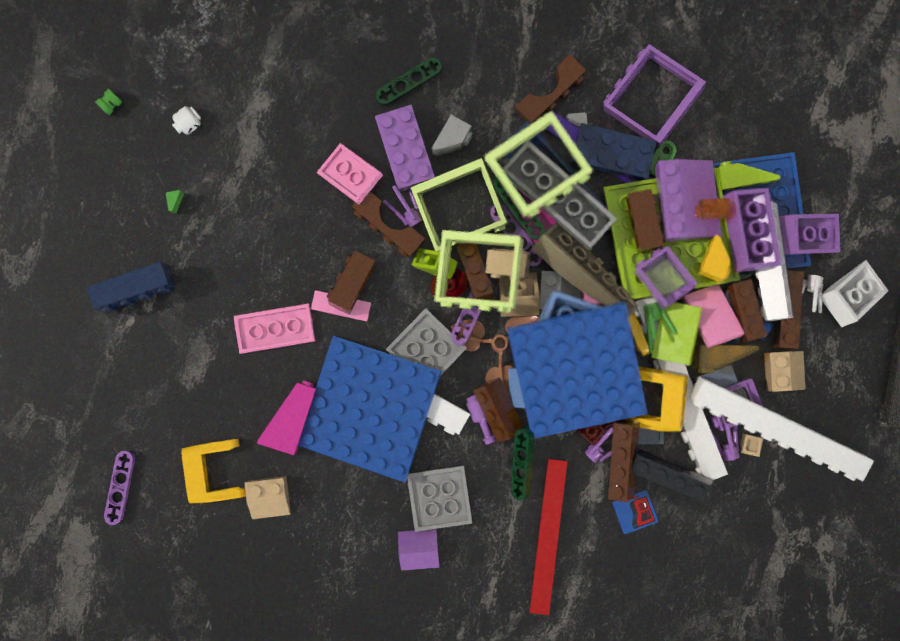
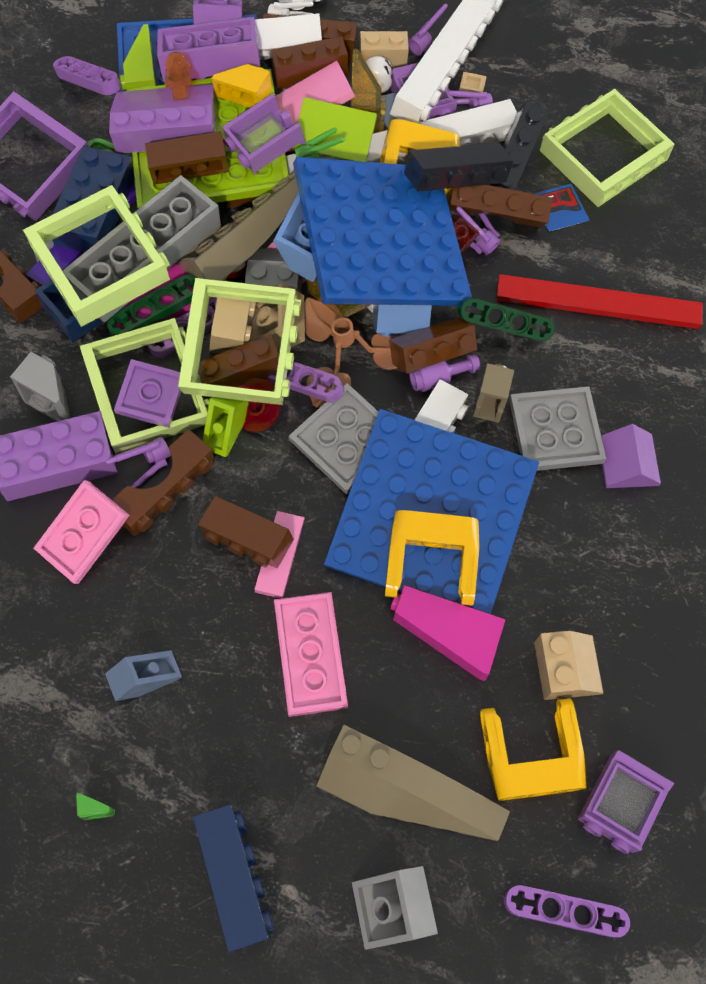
camera: 95 degrees left, 20 degrees down
none -> medium lavender beam [53,56,121,95]
none -> sand blue slope [105,651,182,701]
none -> medium lavender plate [114,359,181,428]
none -> dark tan wedge [316,725,510,841]
none -> light grey slope [352,866,438,950]
none -> white head [362,56,393,94]
none -> yellow connector [385,510,479,606]
none -> black brick [404,143,514,192]
none -> medium lavender plant [408,4,448,56]
none -> dark tan brick [473,363,514,423]
none -> yellowish green window [540,89,674,207]
none -> medium lavender window [578,750,675,854]

